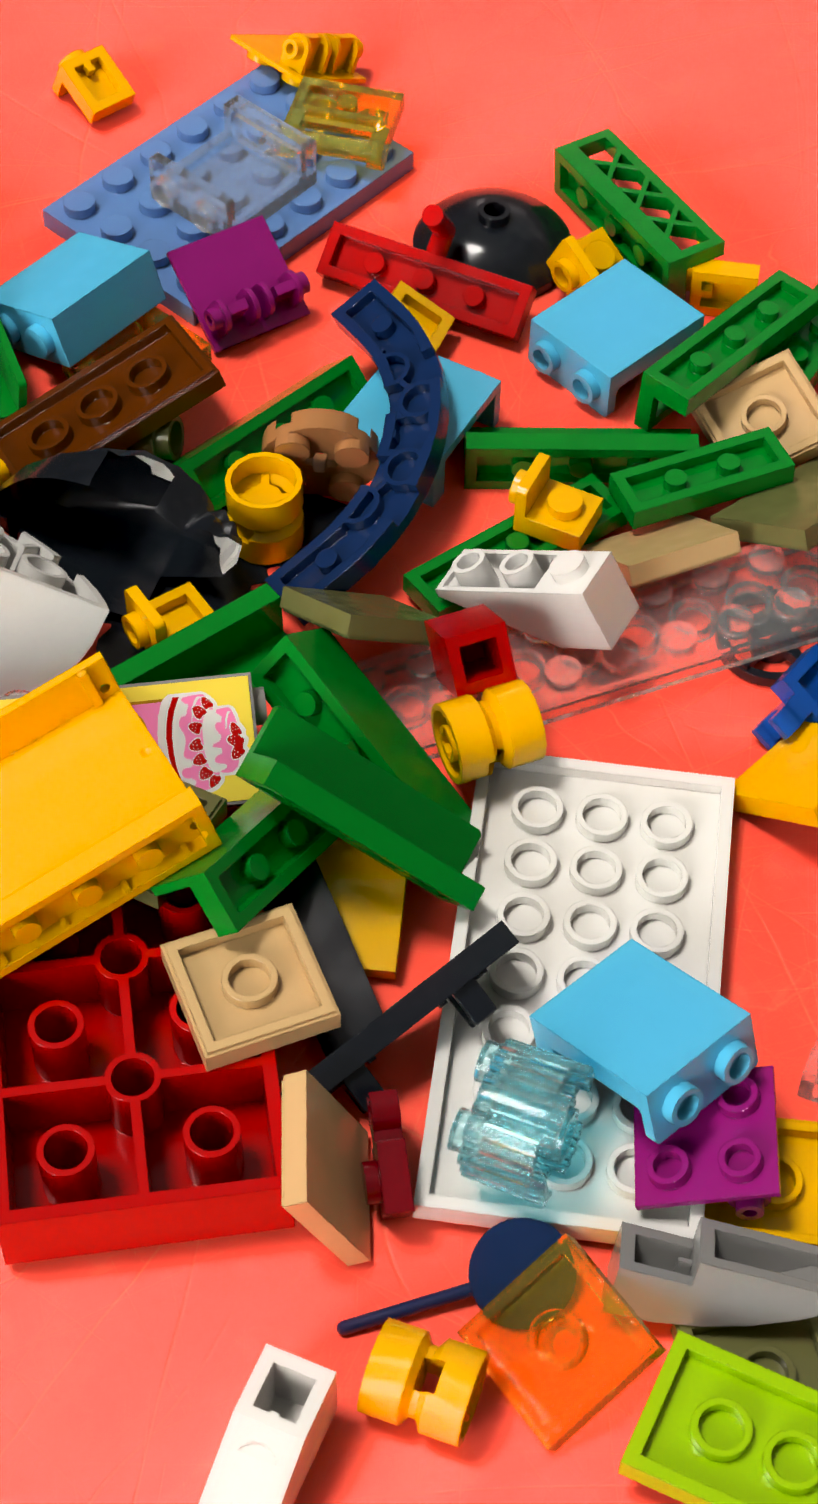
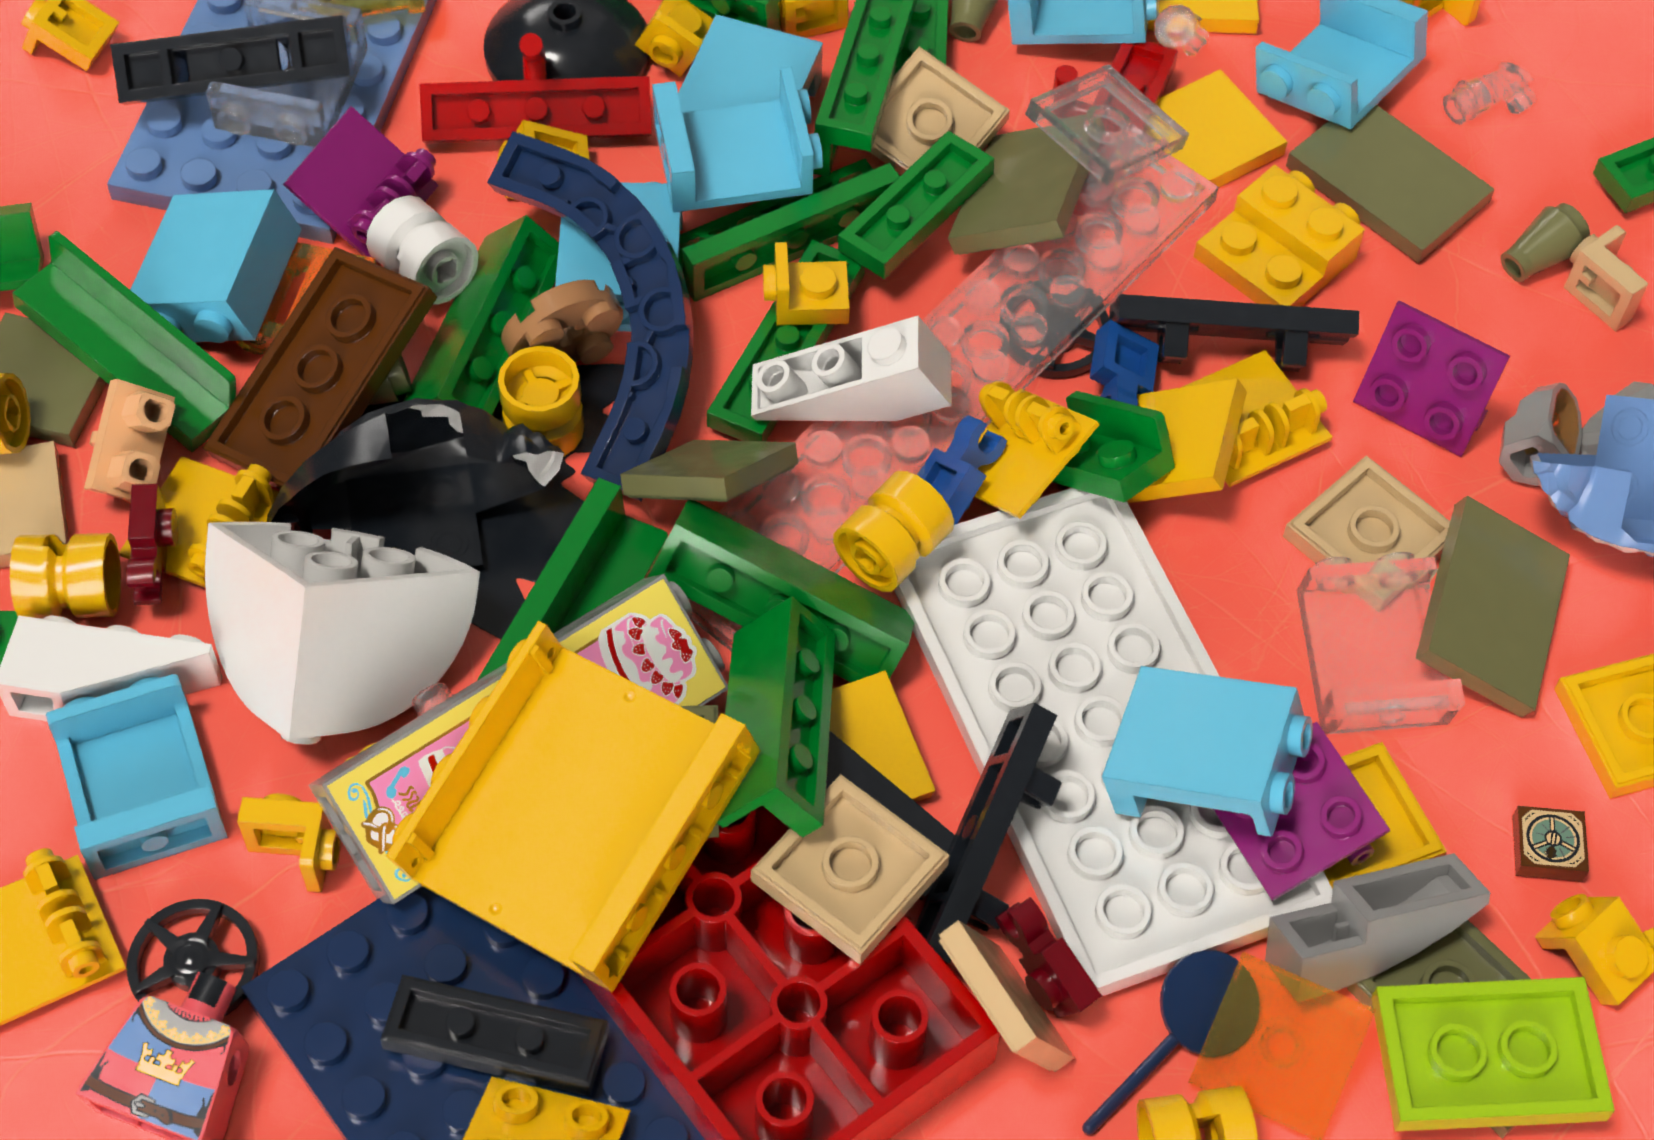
camera: 30 degrees left, 5 degrees up
yellow bracket [121,581,214,650] -> none
green panel [236,706,485,911] -> none
red brick [424,604,518,697] -> none
clear light blue brick [447,1038,595,1207] -> none
tan tile [581,514,742,588] -> none
none -> black hinge [110,15,354,105]
none -> white wheel [366,195,479,305]
none -> medium azure panel [652,66,823,213]
none -> blue plate [918,415,1007,525]
none -> yellow hinge [974,381,1100,519]
none -> green bracket [1052,391,1175,503]

